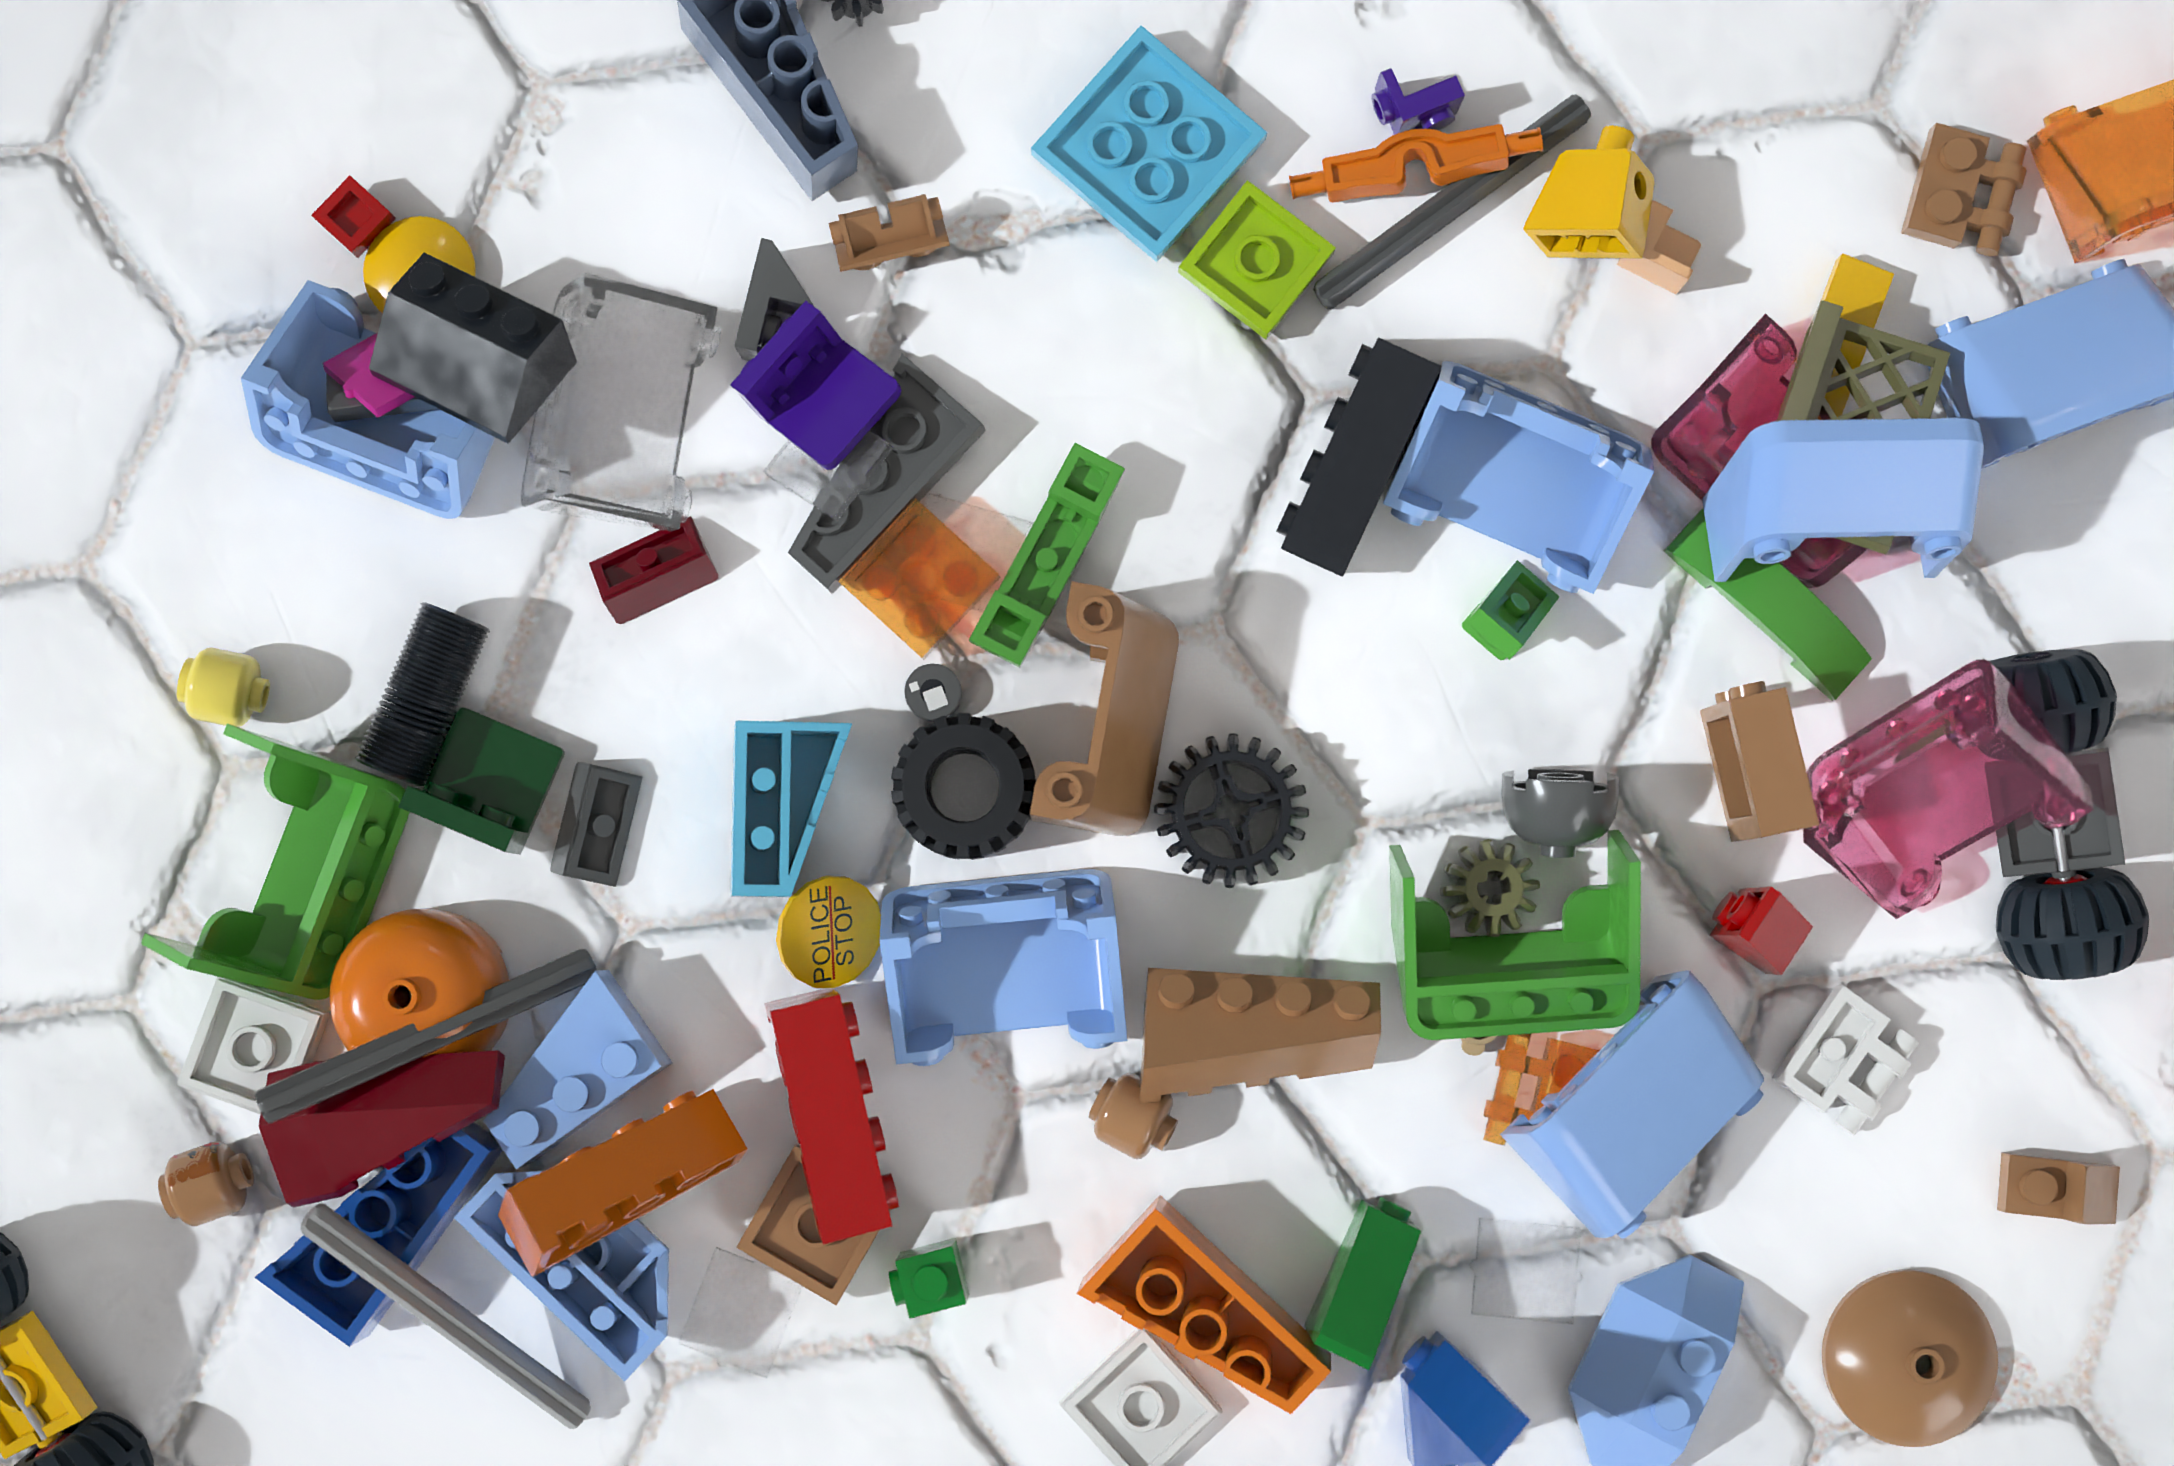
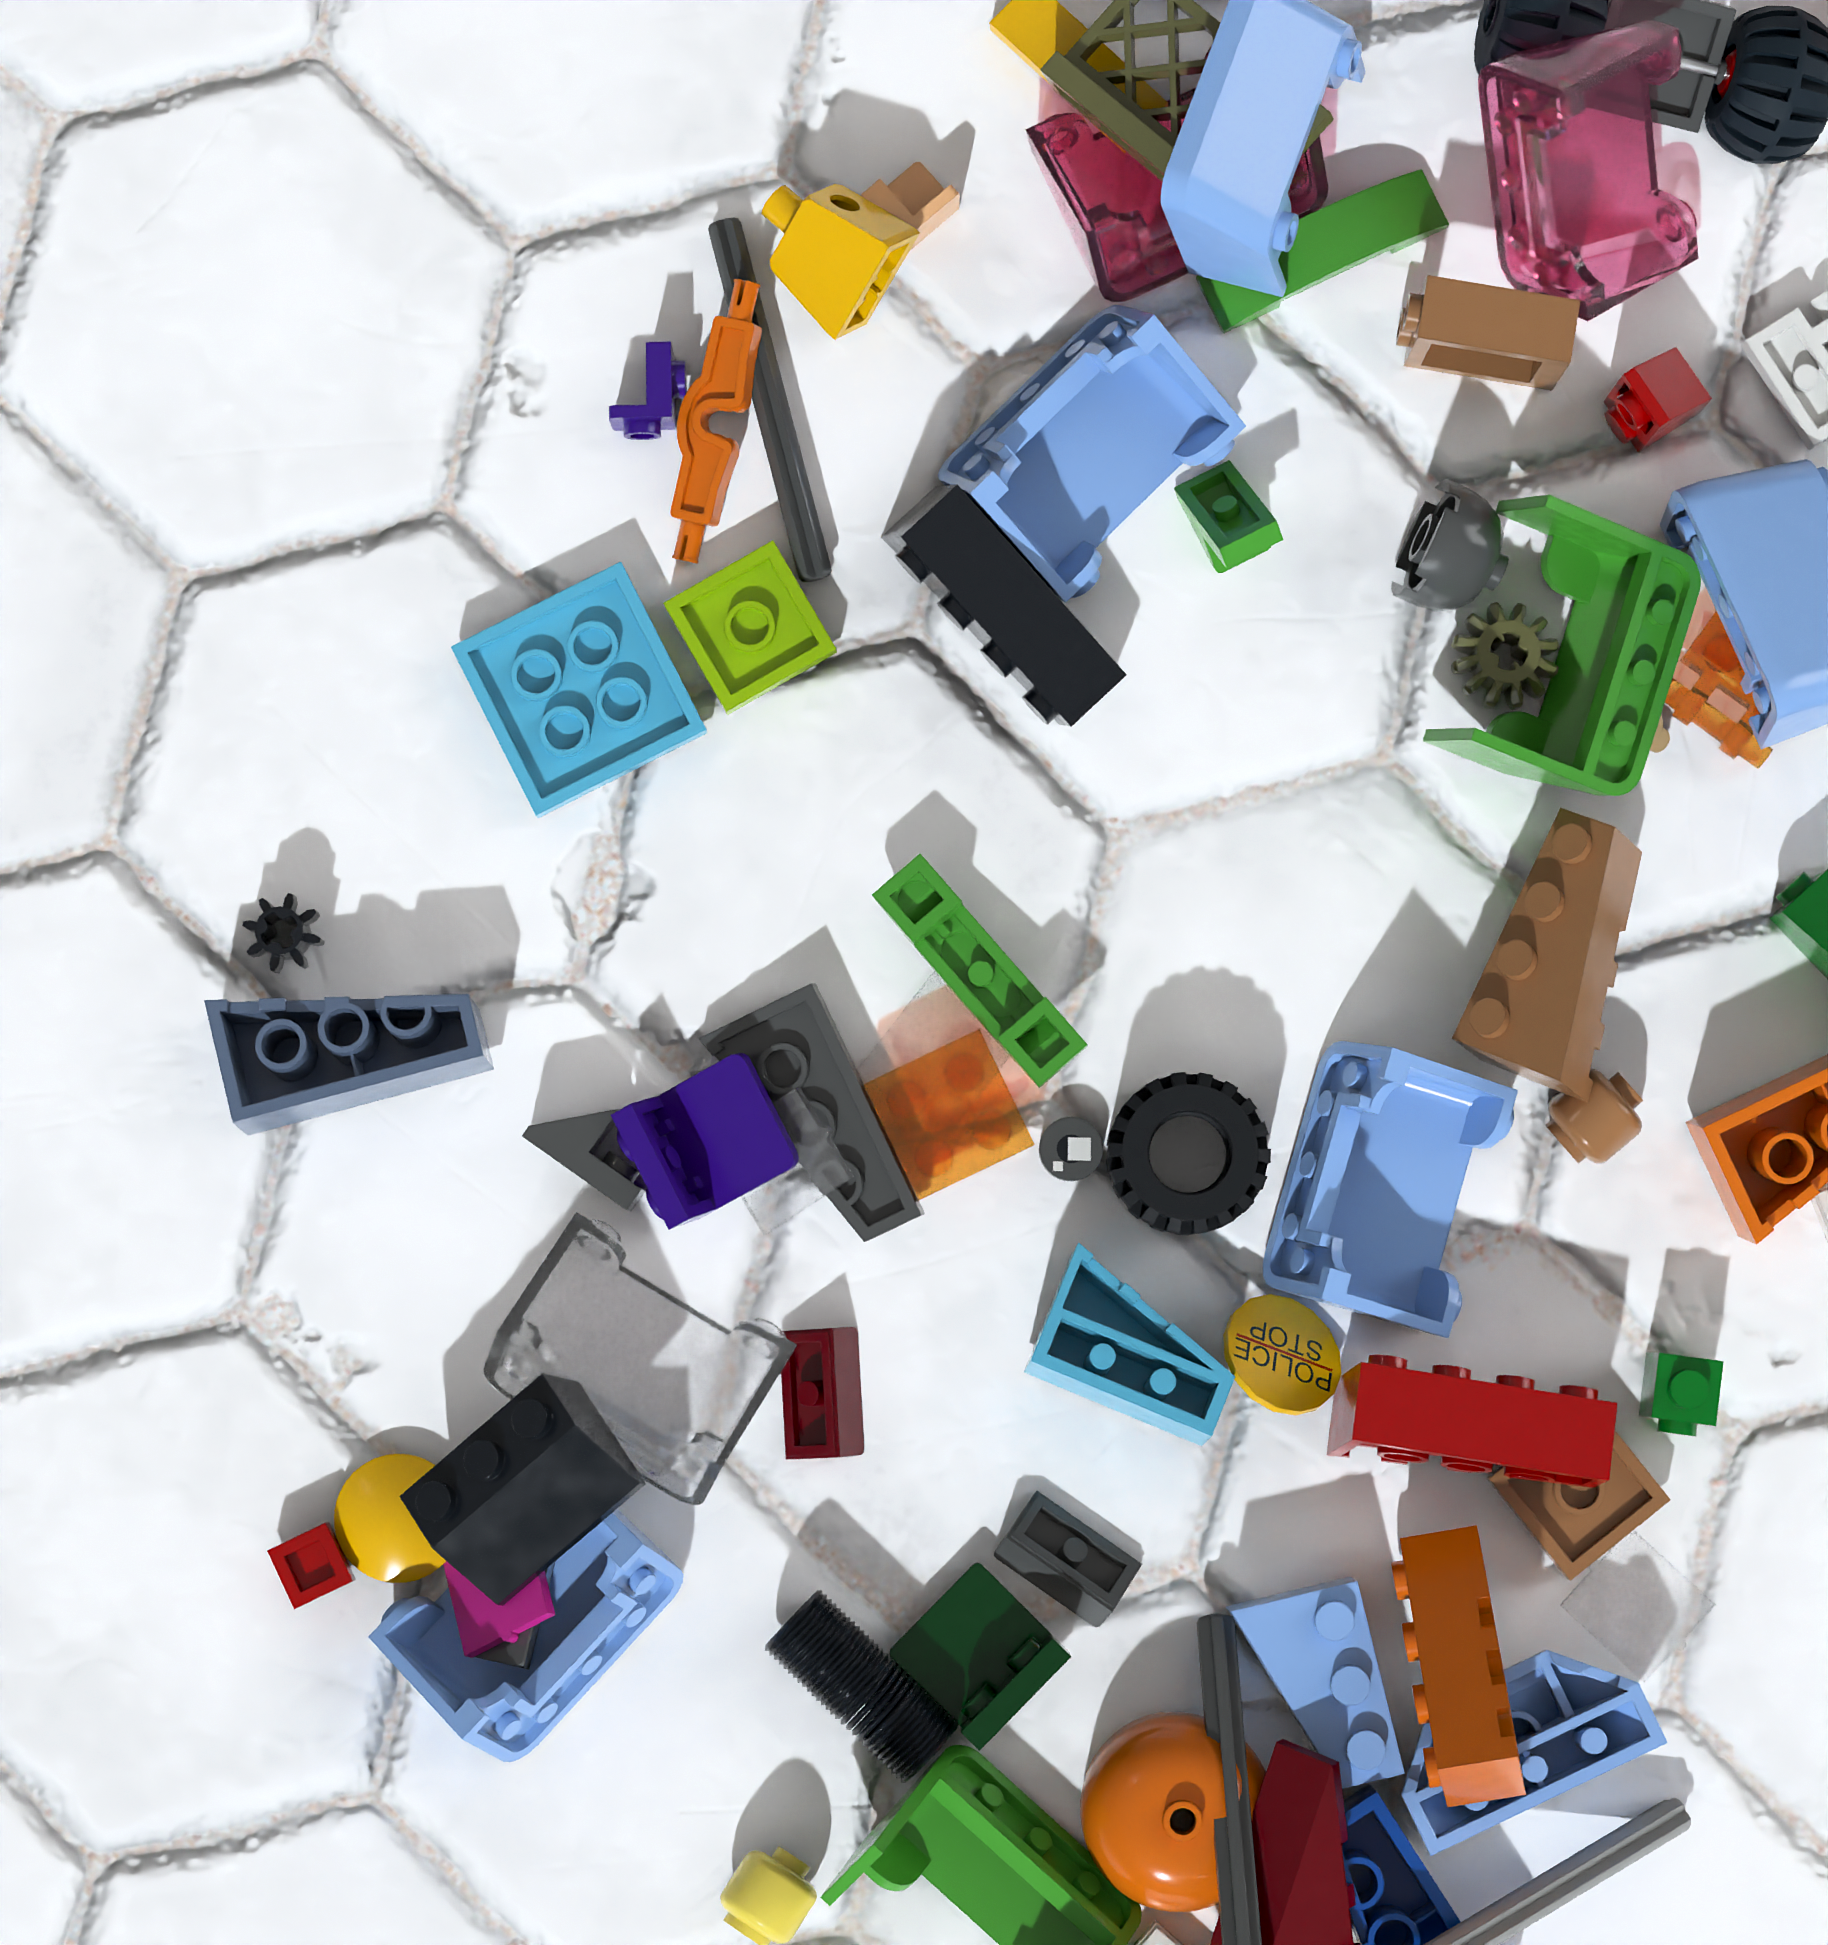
camera: 65 degrees left, 0 degrees up
medium nougat hinge [828,193,950,272] -> none
medium nougat windscreen [1030,581,1179,836] -> none
black gear [1154,733,1309,888] -> none

